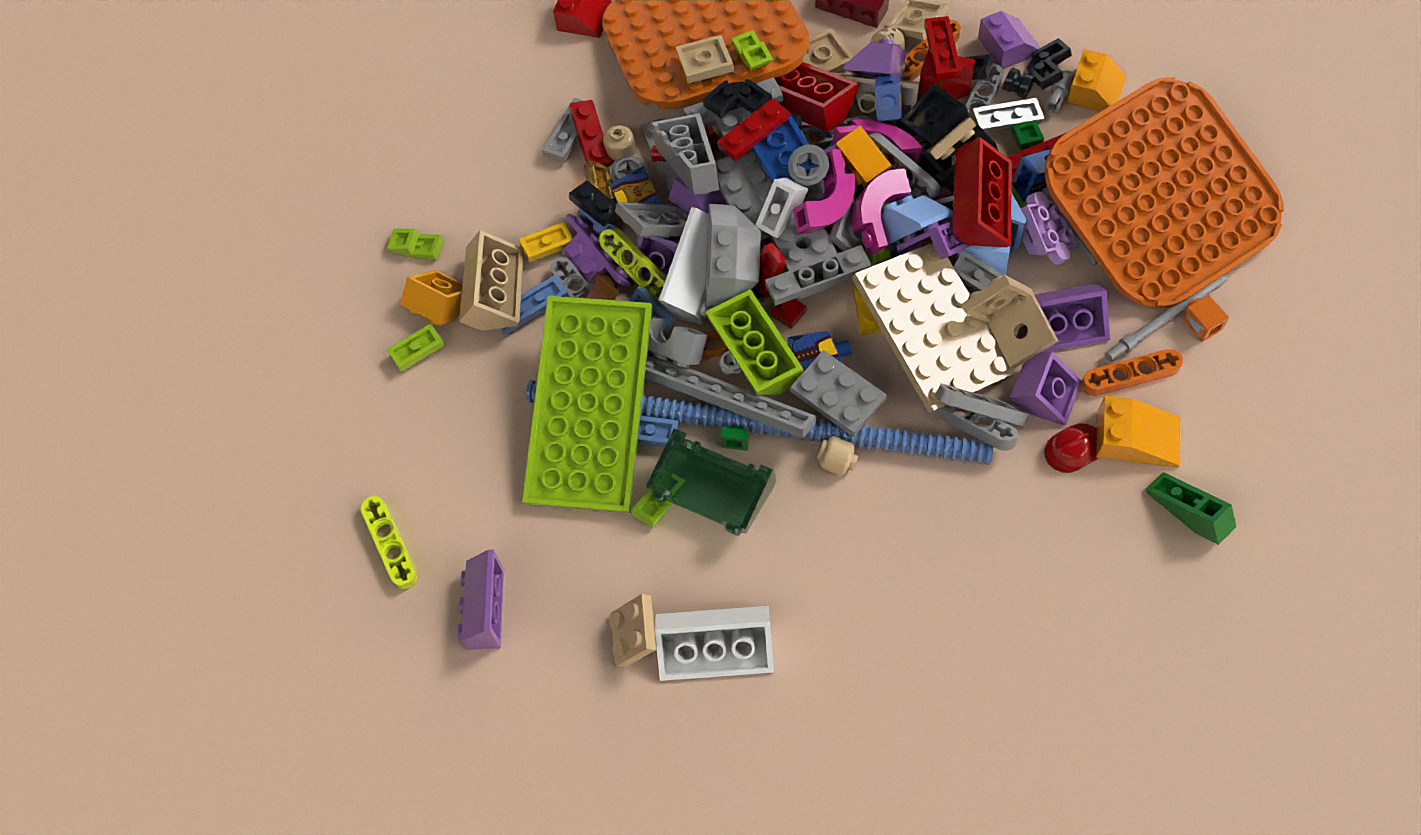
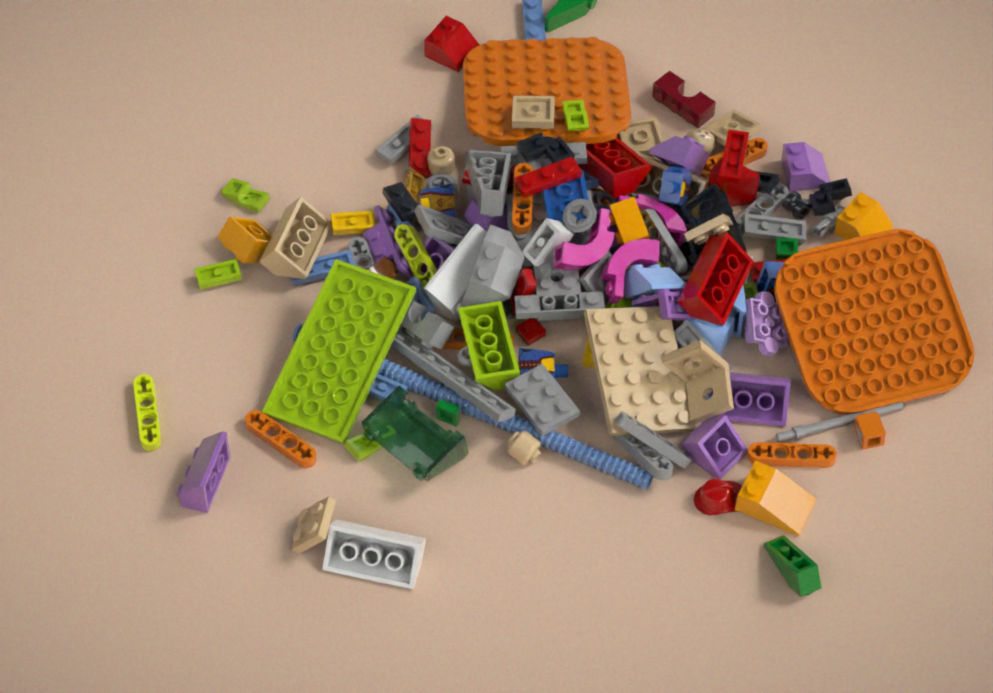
camera: 10 degrees right, 10 degrees down
none -> orange beam [245,410,317,468]
none -> orange beam [512,163,534,234]

